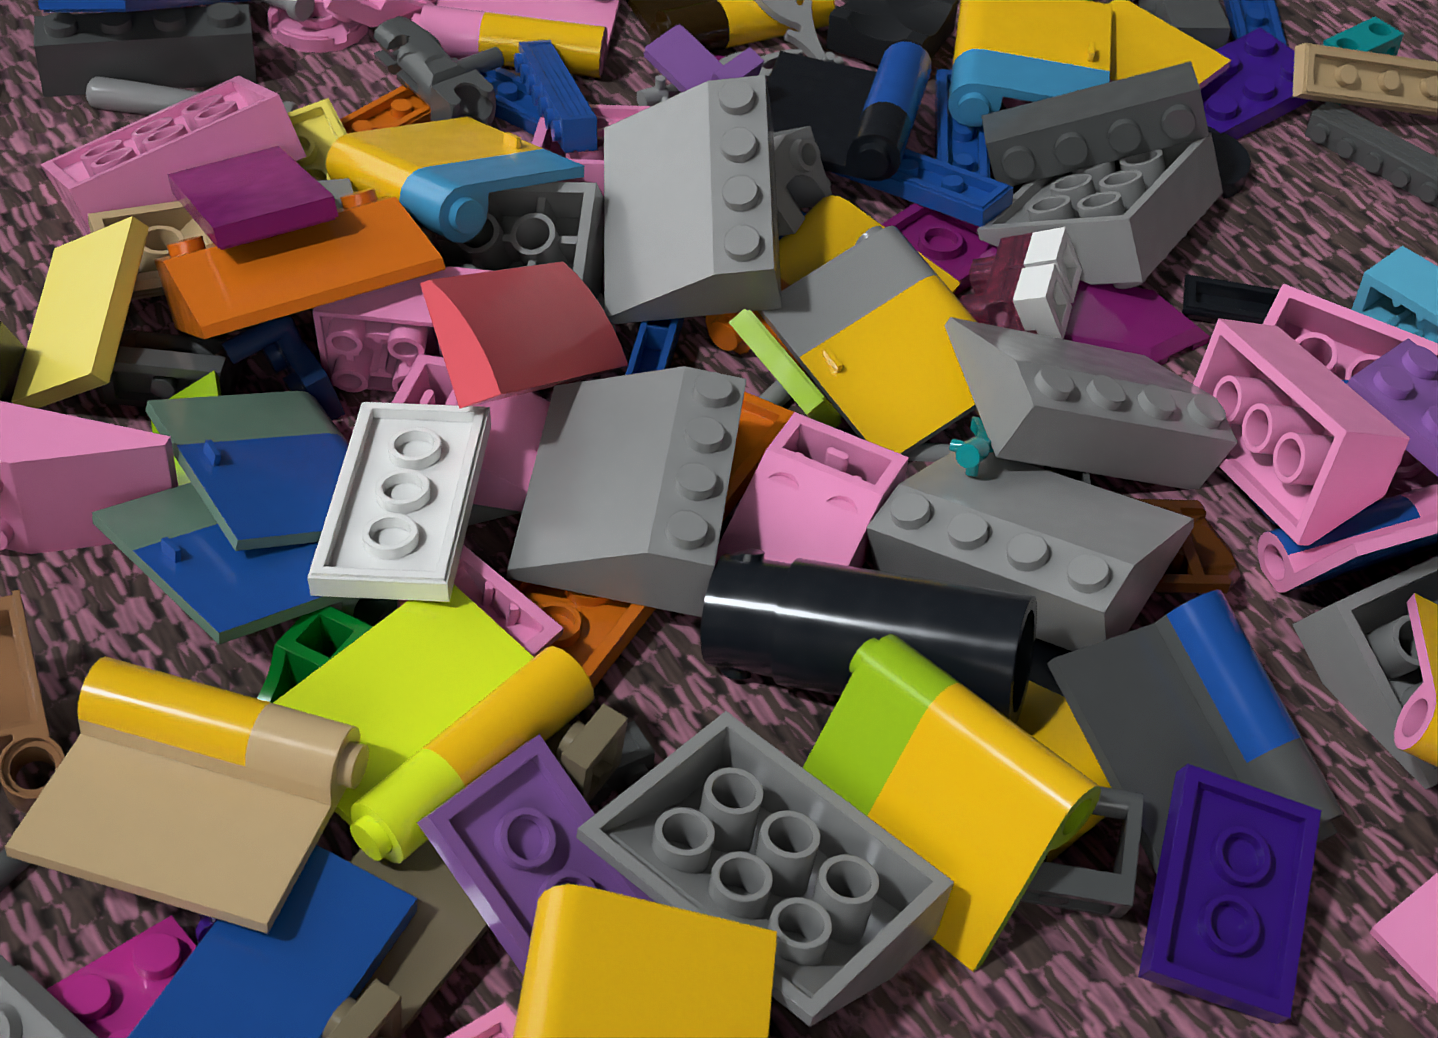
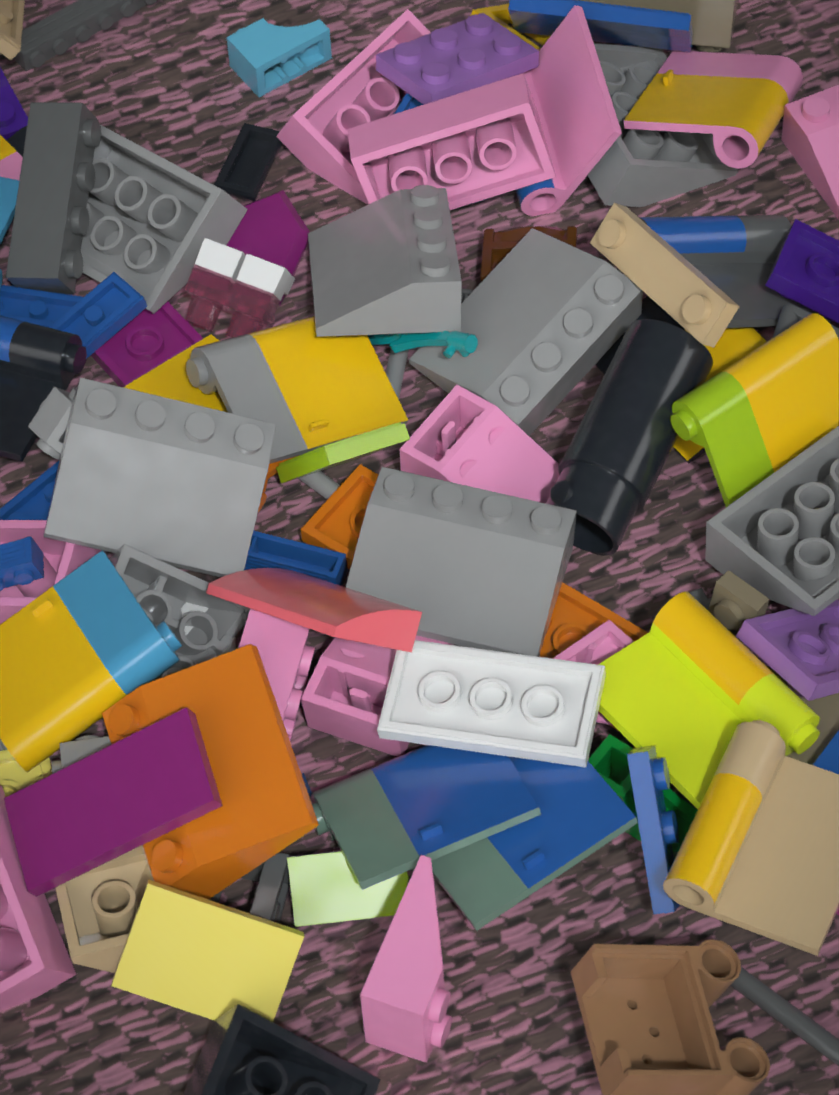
camera: 75 degrees left, 10 degrees up
none -> tan plate [590,203,740,347]
none -> plate [627,745,680,915]

